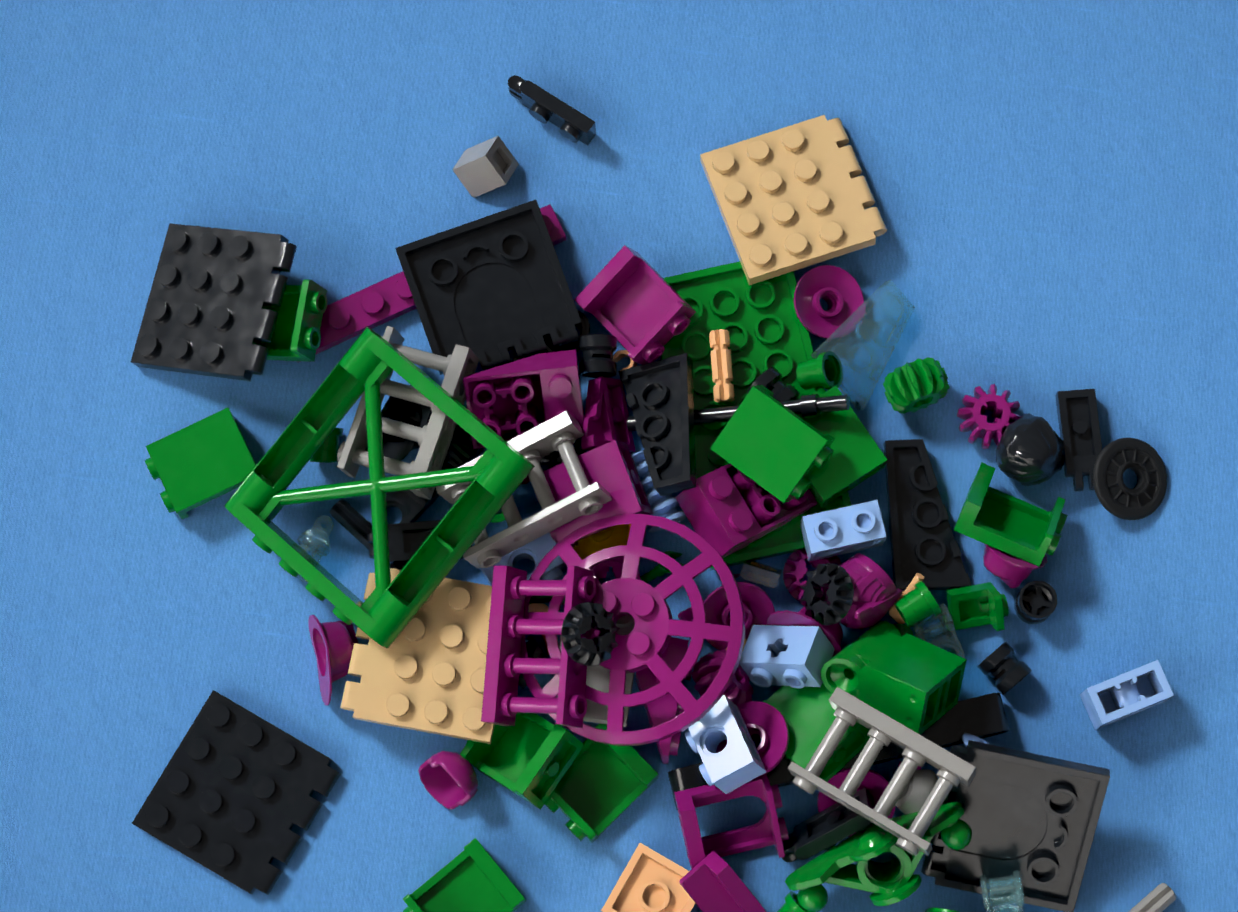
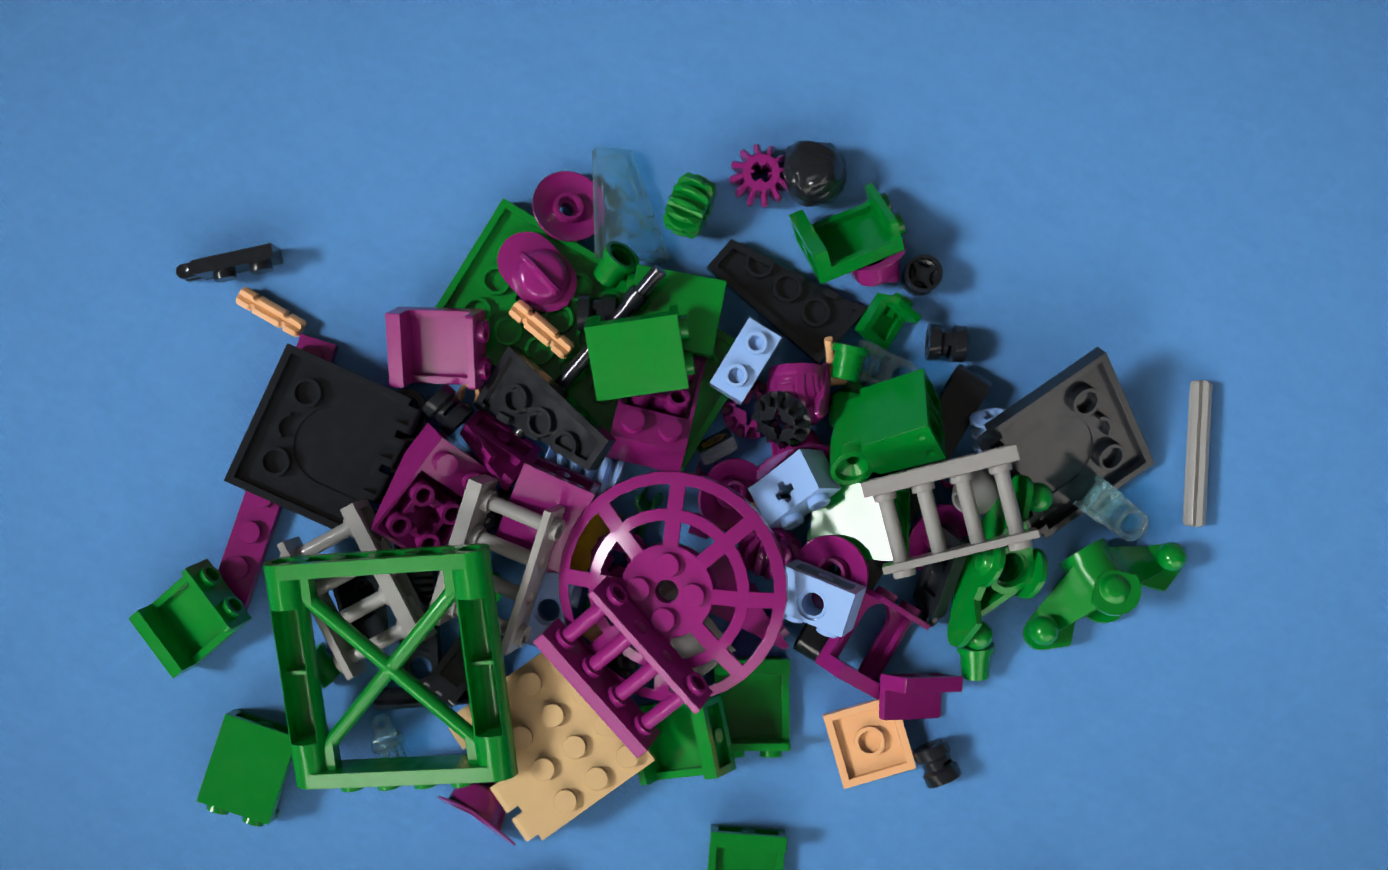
camera: 45 degrees left, 10 degrees up
black hinge [131,223,297,381] -> none
magenta hair [418,751,478,810] -> none
light grey panel [452,136,519,197] -> none
black gear [561,602,620,666] -> none
tan hinge [700,115,887,285] -> none
black hinge [1055,389,1102,492] -> none
light blue brick [1080,660,1174,730] -> none
black wheel [1093,438,1167,520] -> none
none -> light nougat axle [236,287,306,337]
none -> magenta piece [497,231,577,312]

